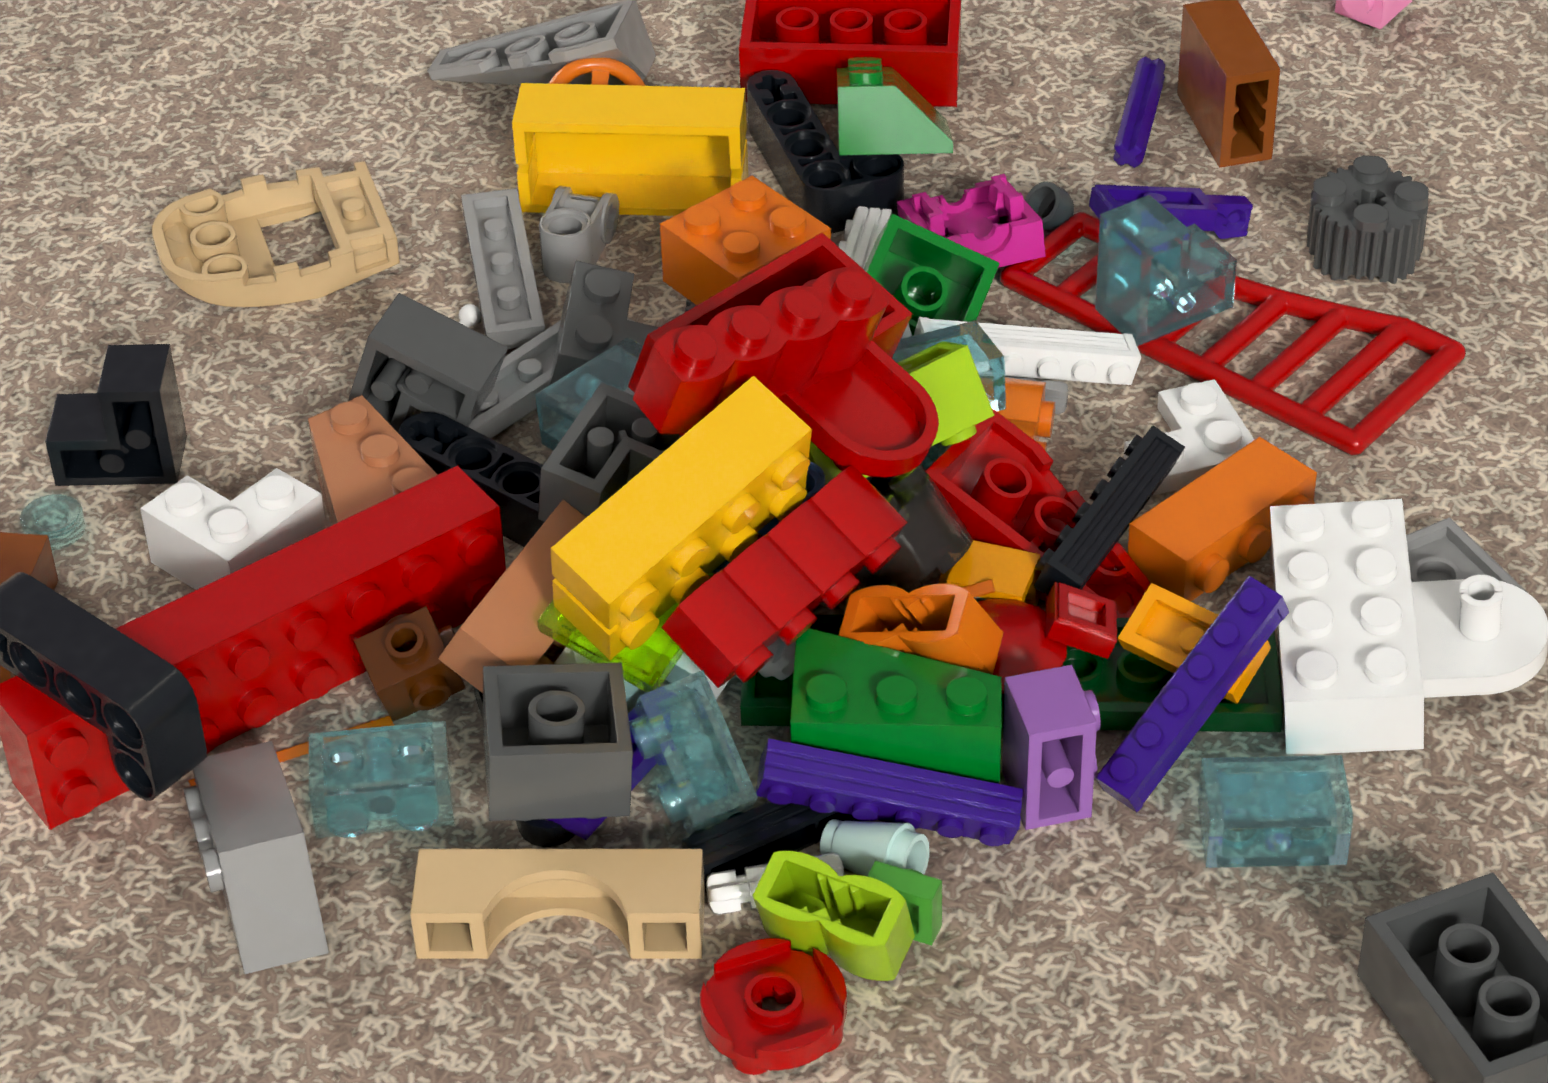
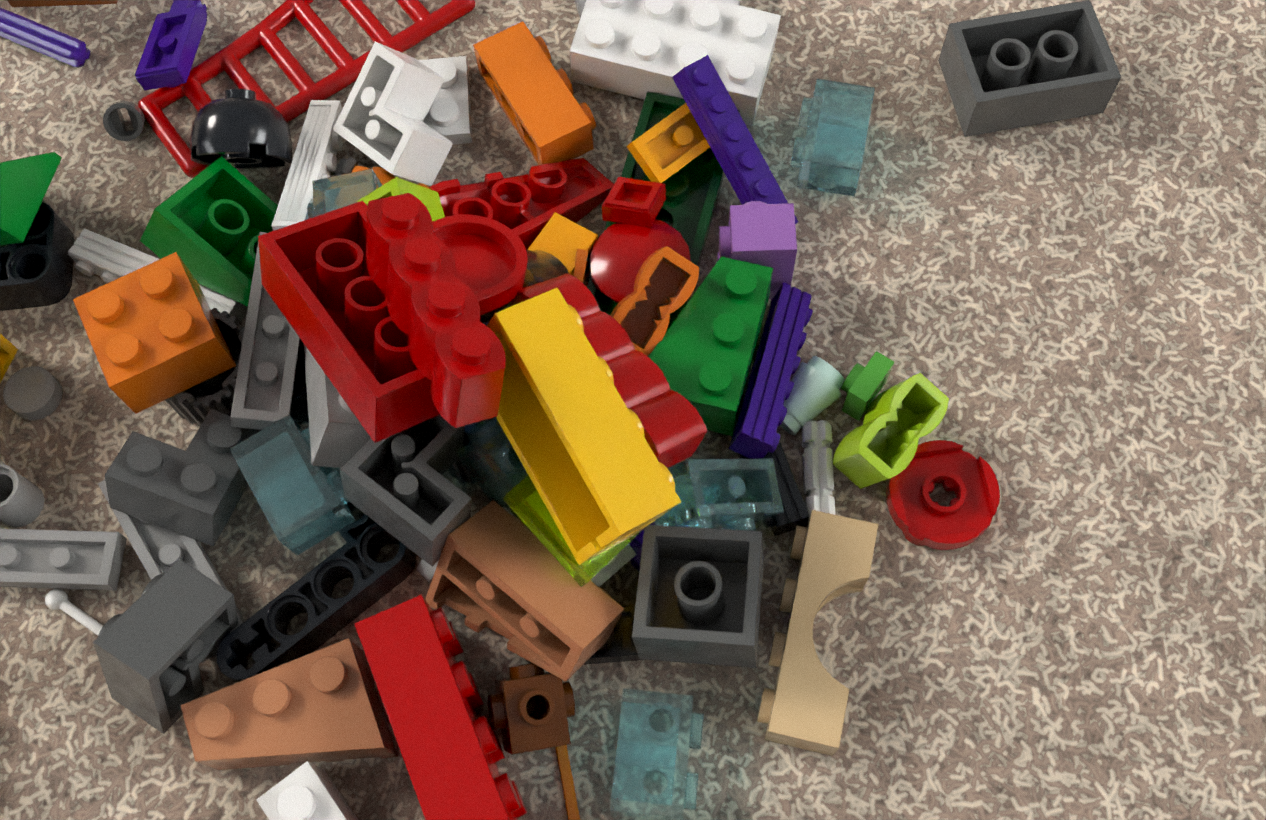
camera: 75 degrees left, 25 degrees up
dark pink brick [897,174,1046,268] -> none
black piece [1034,425,1185,596] -> none
clear light blue brick [1095,195,1237,346] -> none
none -> black cylinder [190,89,292,169]
none -> white brick [333,41,453,186]

